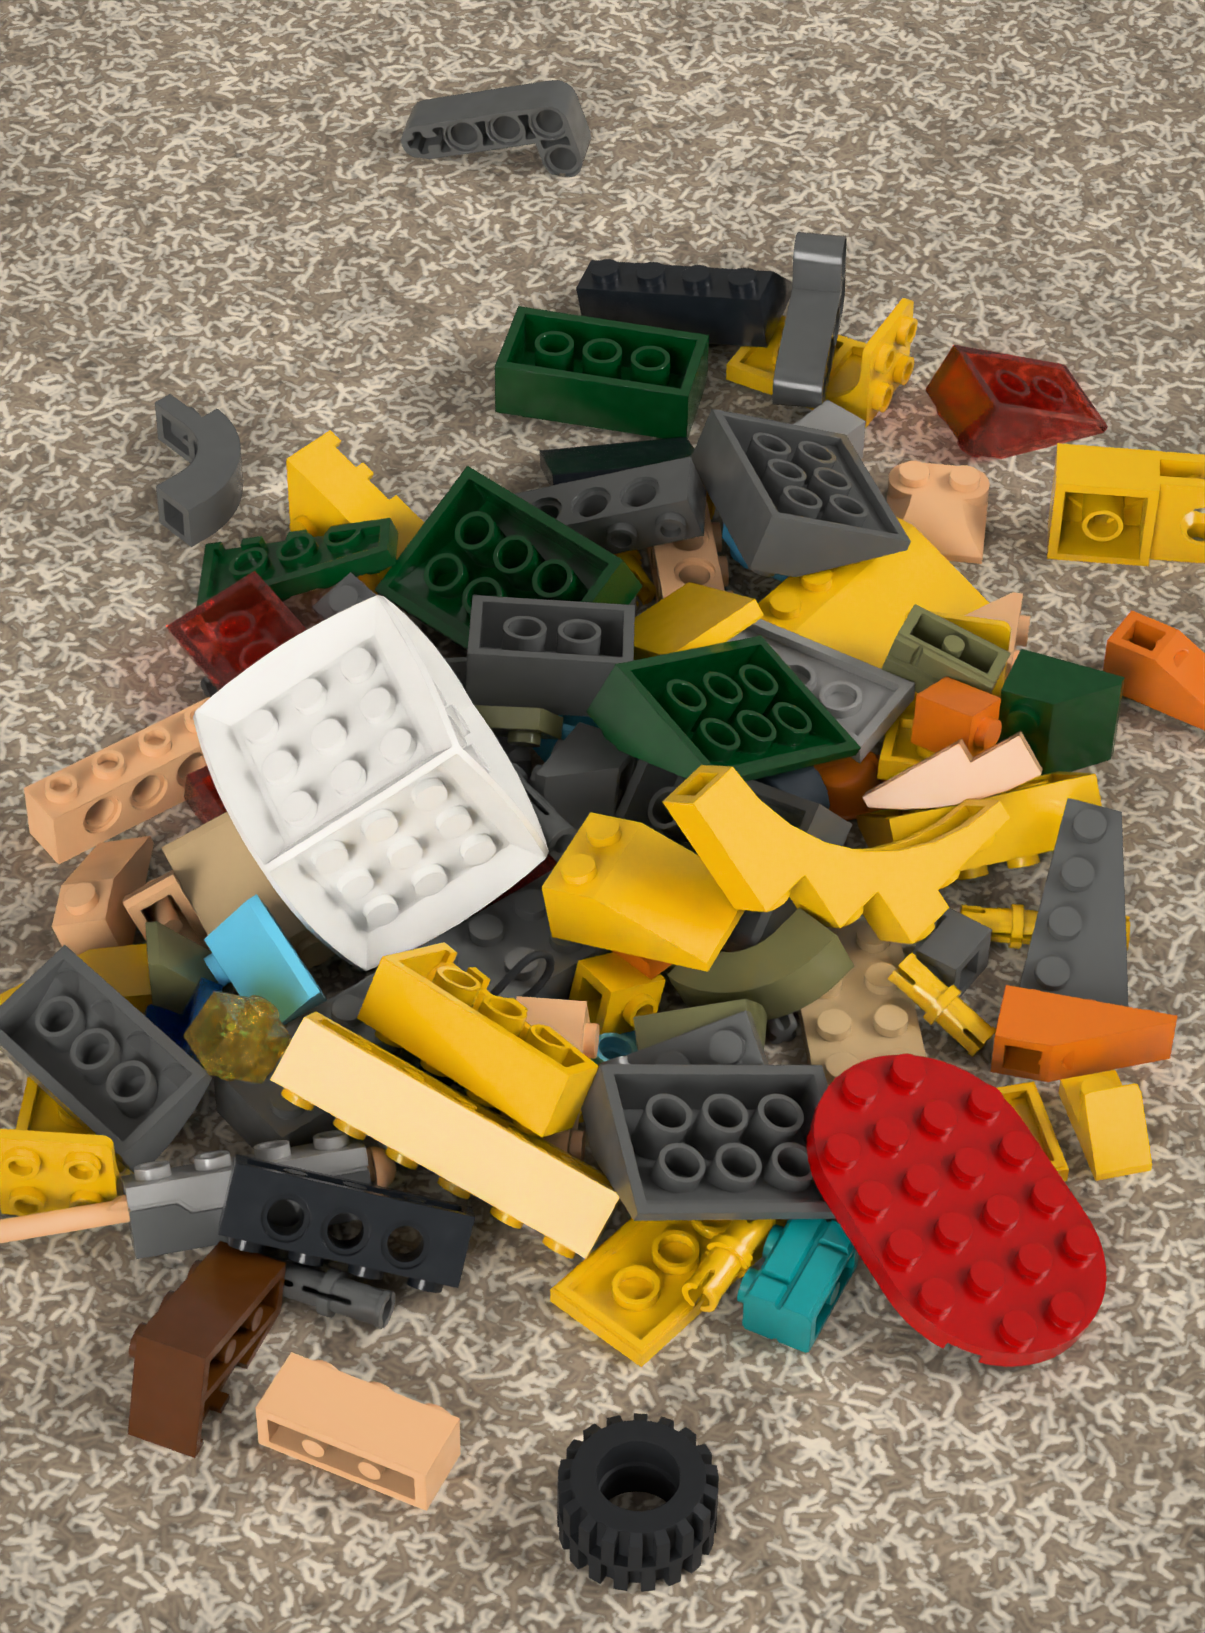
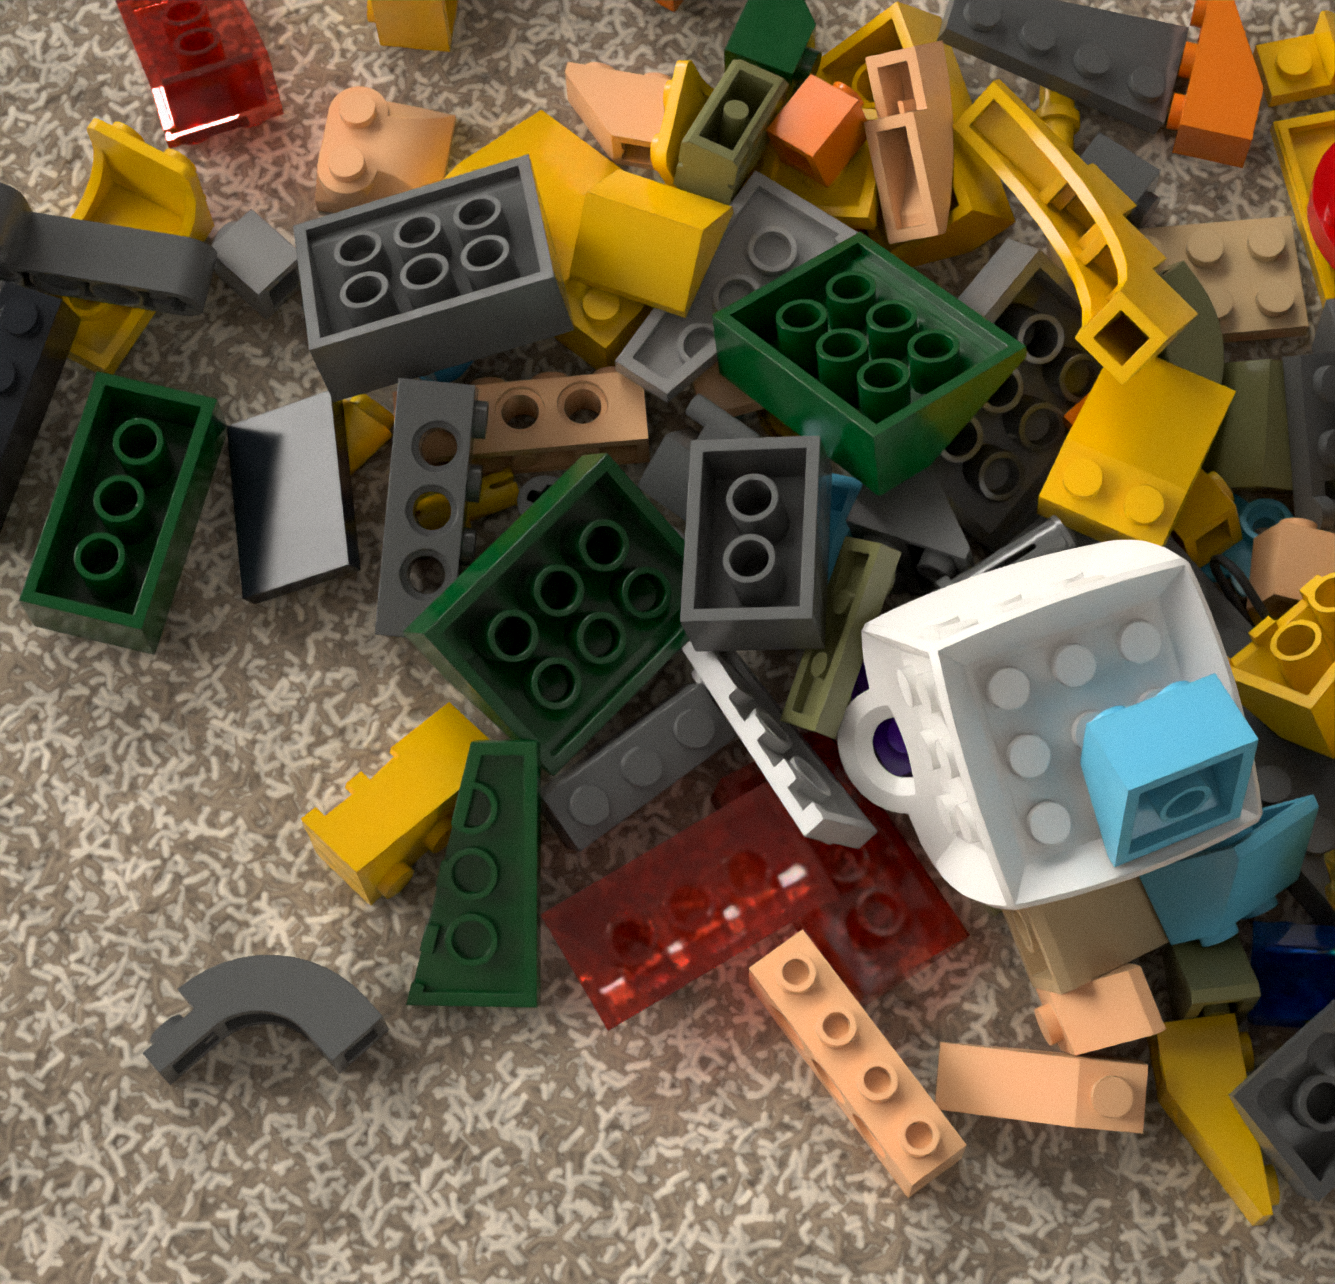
camera: 85 degrees left, 25 degrees up
yellow tile [633,582,763,660] -> none
yellow pin [888,952,996,1057] -> none
none -> yellow slope [569,169,733,318]
none -> medium azure slope [1080,673,1259,867]

